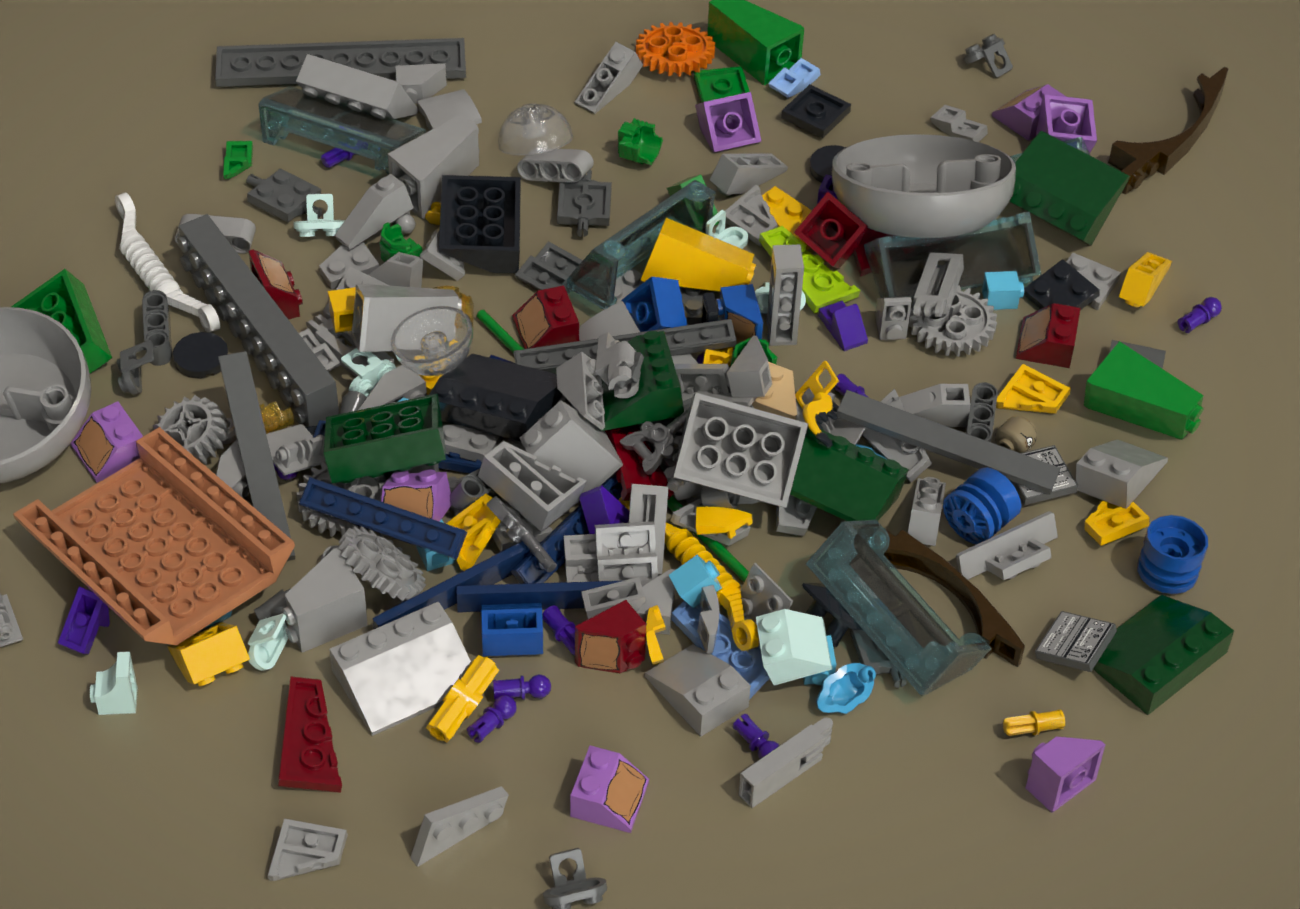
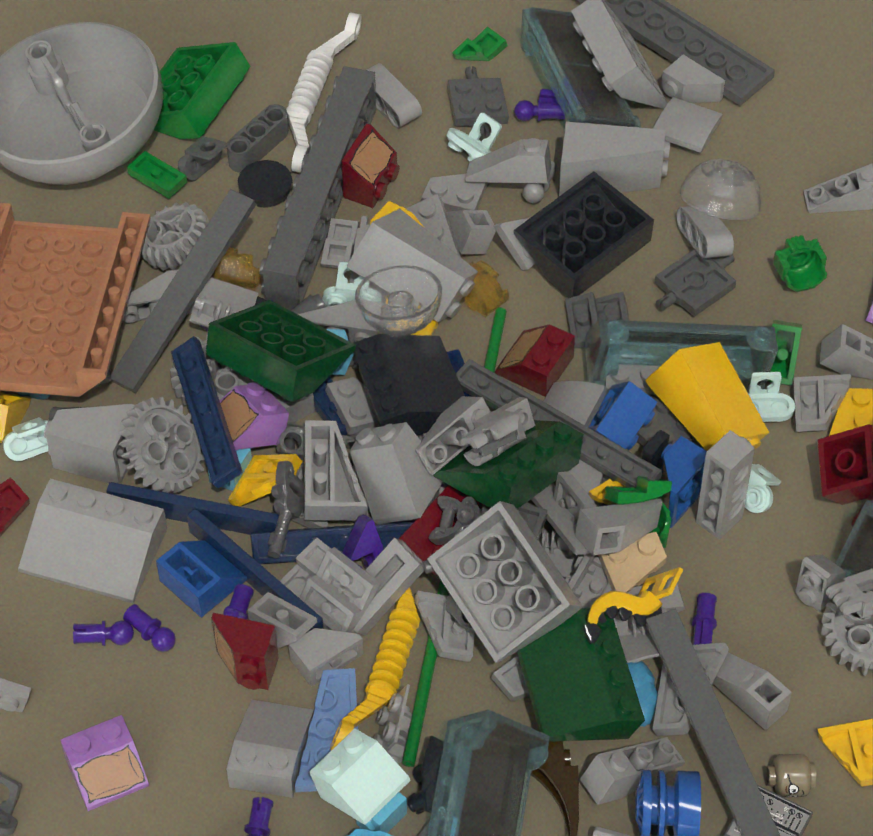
camera: 50 degrees right, 5 degrees up
medium lavender slope [70,401,143,483] -> none
green hair [379,222,422,262] -> none
yellow piece [426,655,499,743] -> none
yellow slope [646,605,666,666] -> none
medium azure brick [669,555,722,608] -> none
yellow slope [696,506,753,539] -> none
light grey slope [698,585,719,654] -> none
lime wing [759,226,861,313] -> none
dark purple slope [818,301,868,351] -> none
dark grey beam [966,382,998,442] -> none
none -> green plate [127,151,187,199]
none -> dark purple pin [514,100,565,121]
none -> green slope [604,476,672,504]

